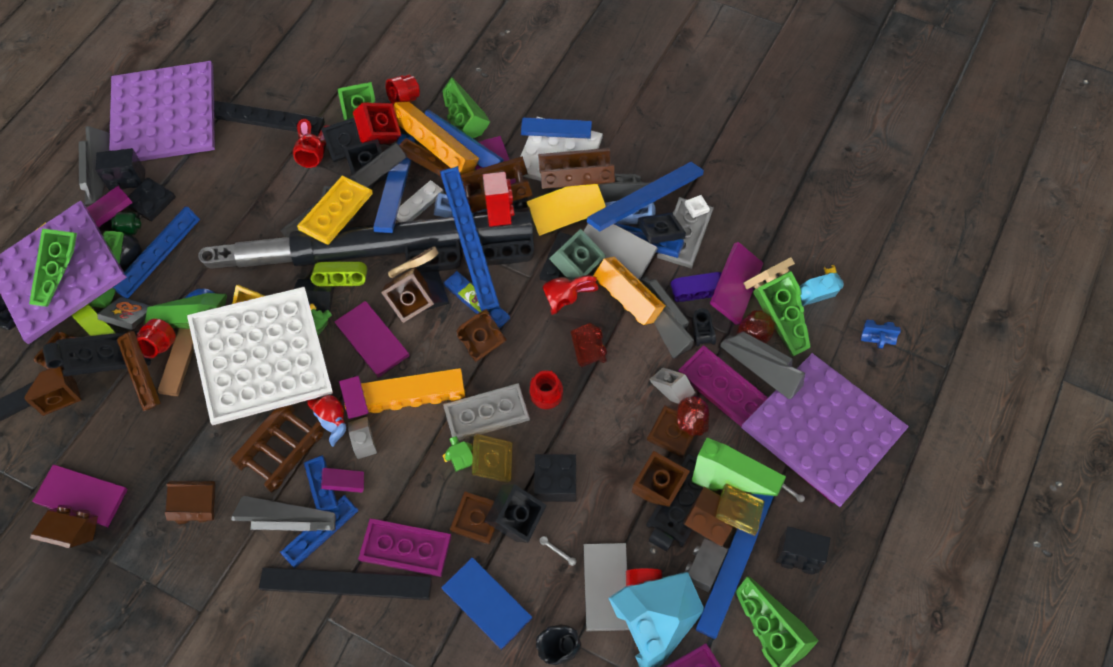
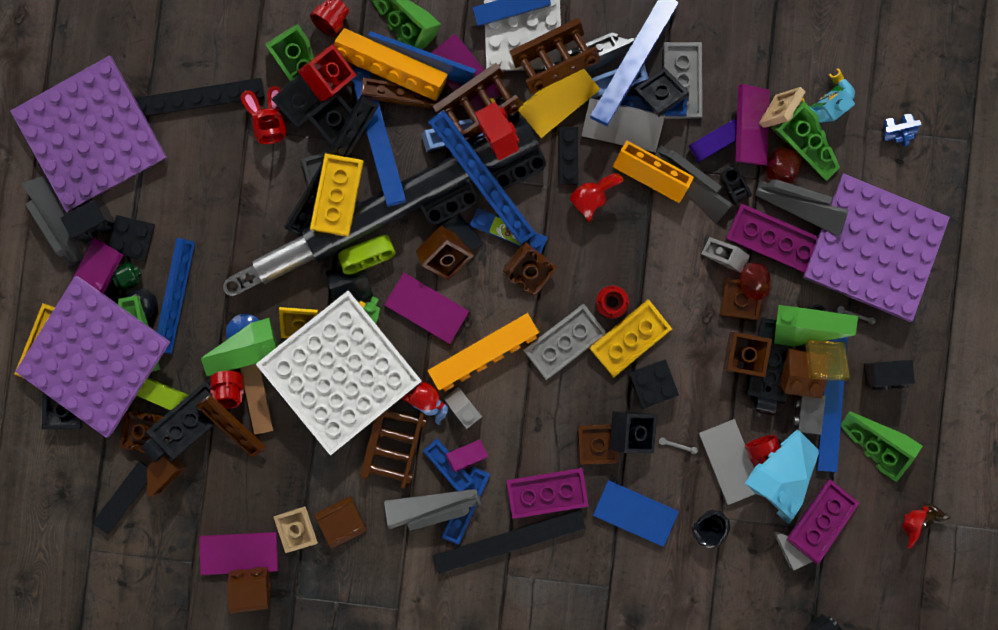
camera: 15 degrees left, 25 degrees up
bright green wedge [29,229,77,307] -> none
dark grey tile [97,297,150,330] -> none
magenta tile [339,376,369,419] -> none
tan piece [388,246,438,278] -> none
white plate [396,180,444,222] -> none
bright green piece [443,436,475,472] -> none
clear yellow tile [472,434,512,483] -> none
sand green brick [549,229,606,280] -> none
clear red bracket [571,323,607,367] -> none
white tile [685,195,710,218] -> none
none -> tan slope [274,506,318,553]
none -> yellow tile [589,299,672,378]

